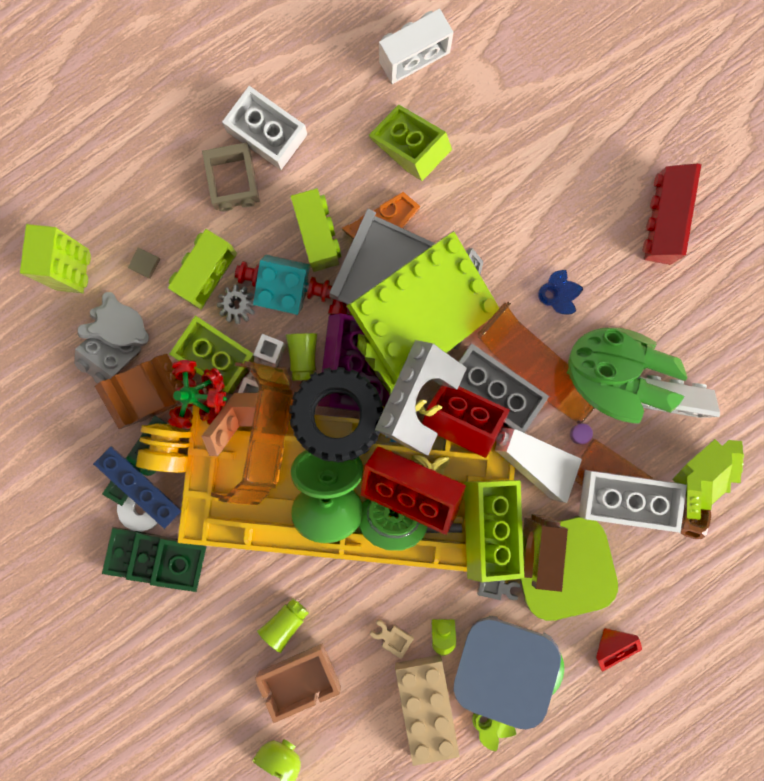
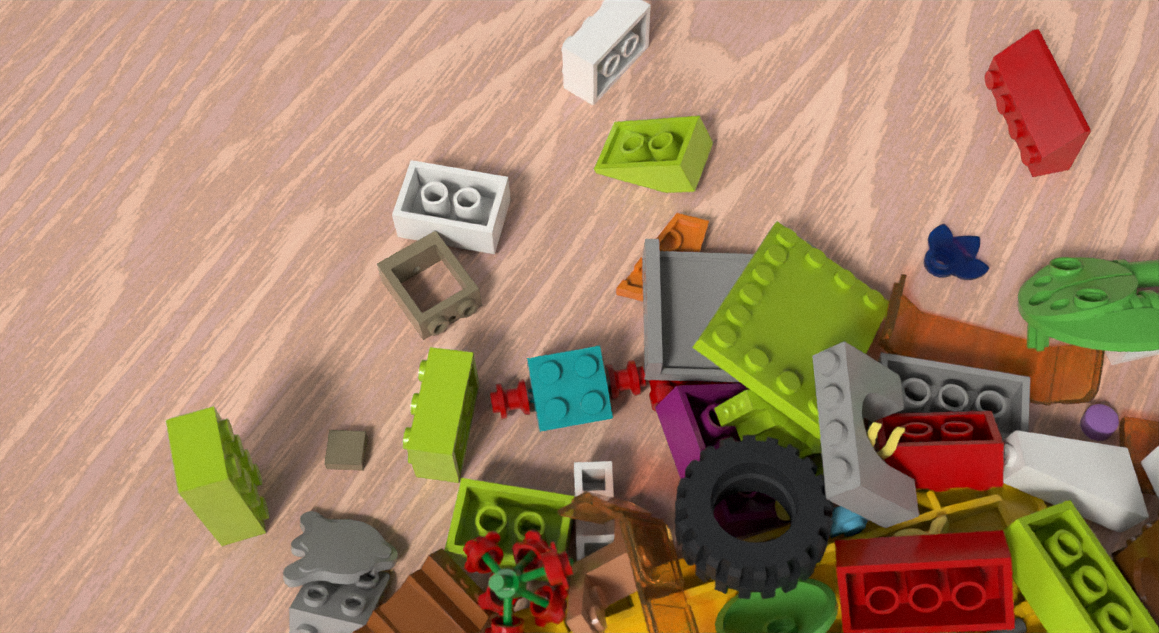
camera: 20 degrees left, 25 degrees down
light grey gear [217,285,256,324] -> none
lime plant [286,333,318,380] -> none
lime brick [291,188,342,272] -> none

